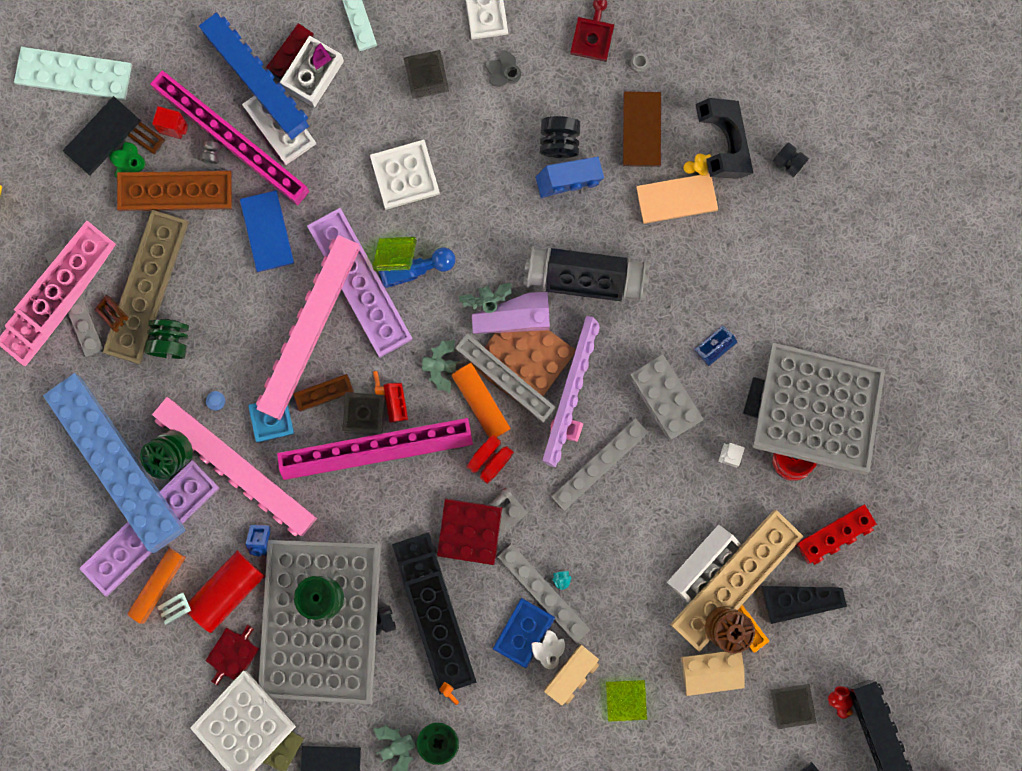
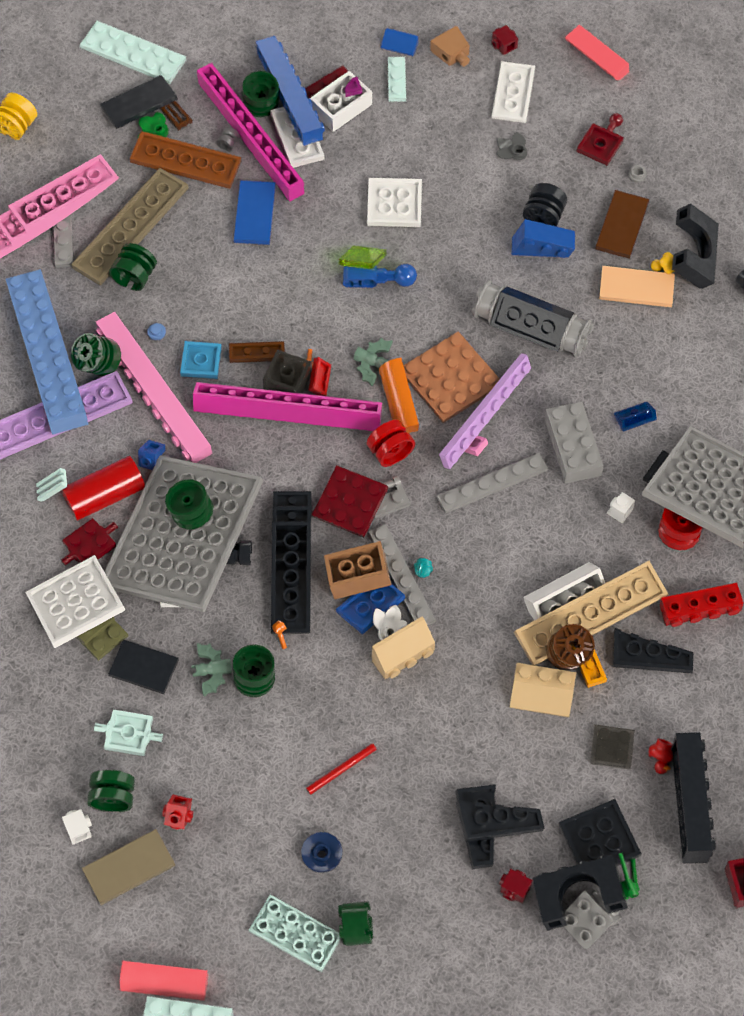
camera: 15 degrees right, 20 degrees down
reddish brown tile [95,295,129,333] -> none
orange brick [127,547,186,624] -> none
red brick [152,106,188,139] -> none
bright pink brick [256,235,360,420] -> none
lavender plate [307,208,413,358] -> none
clear smoke brick [404,50,449,99] -> none
light grey plate [455,334,556,423] -> none
sand green animal [459,282,512,313] -> none
lavender wedge [472,292,550,334] -> none
clear neon green tile [606,680,647,722] -> none
none -> dark green wheel [242,71,279,117]
none -> medium nougat brick [324,541,391,599]

